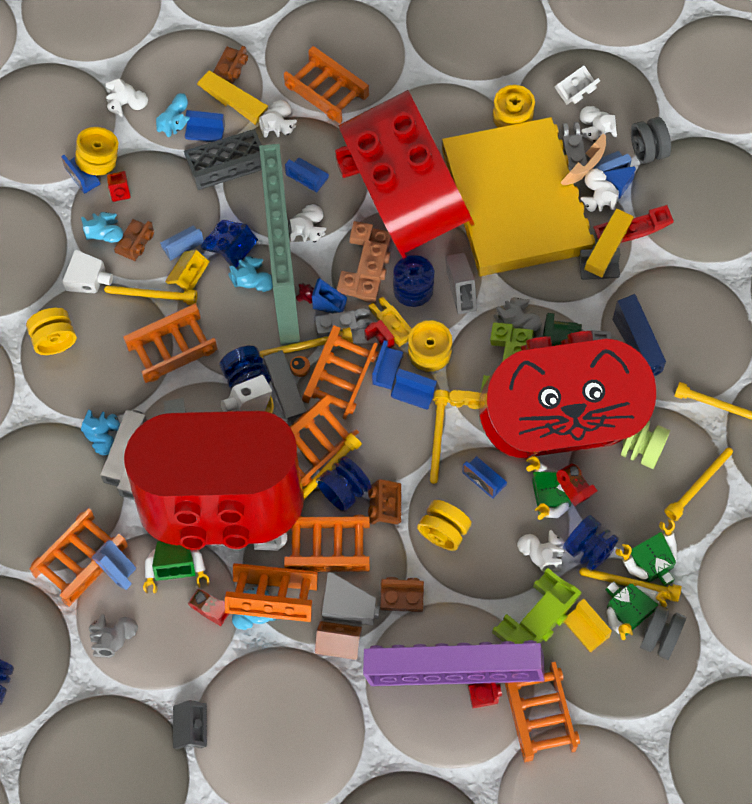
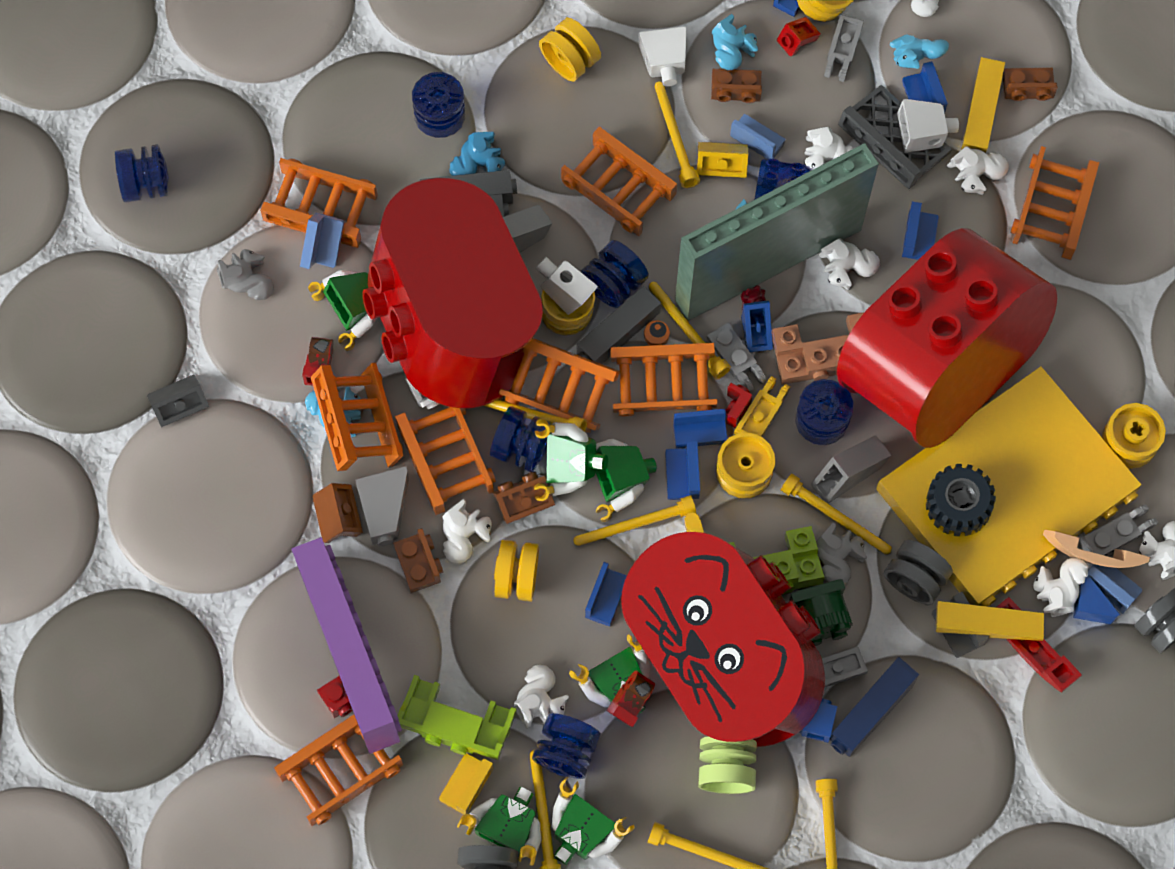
camera: 65 degrees right, 5 degrees up
none -> clear blue wheel [412,72,465,138]
none -> white animal [442,499,492,564]
none -> torso [534,419,608,501]
none -> green torso [596,439,657,522]
none -> yellow piece [781,473,892,554]
none -> white animal [804,127,853,171]
none -> light grey hinge [824,14,864,82]
none -> dark grey wheel [883,540,953,605]
none -> white torso [897,99,959,153]
none -> black wheel [926,464,996,536]

